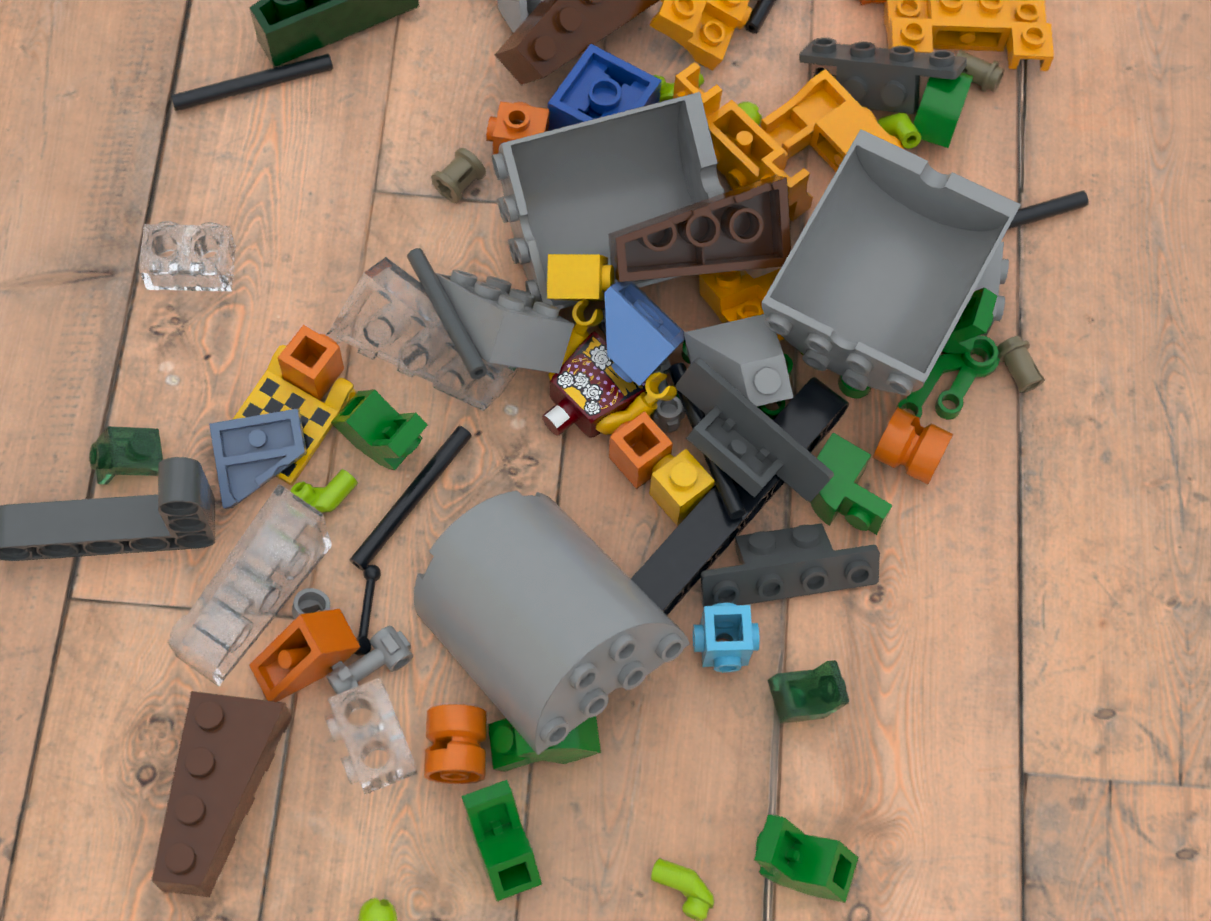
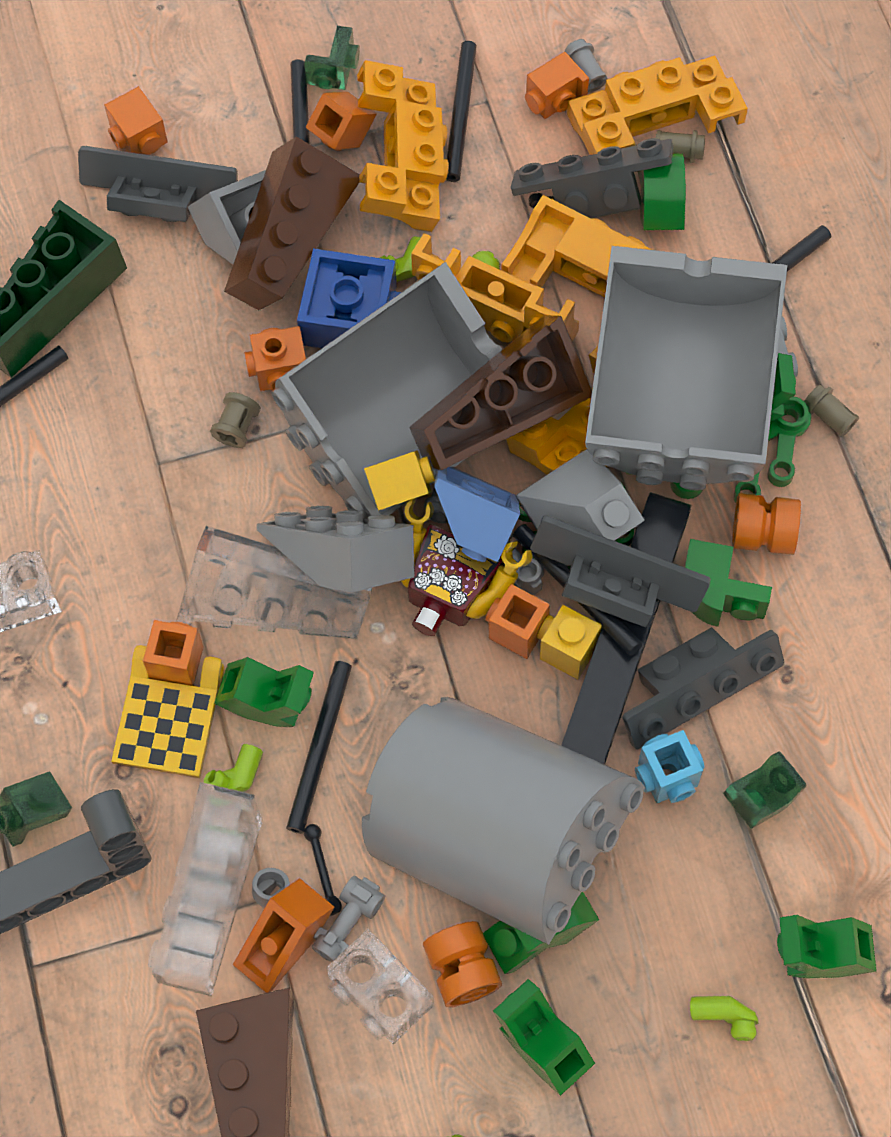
camera: 15 degrees left, 0 degrees up
sand blue wing [209,409,307,509] -> none
dark grey piece [407,248,487,379] -> none
lime arm [877,112,921,149] -> none

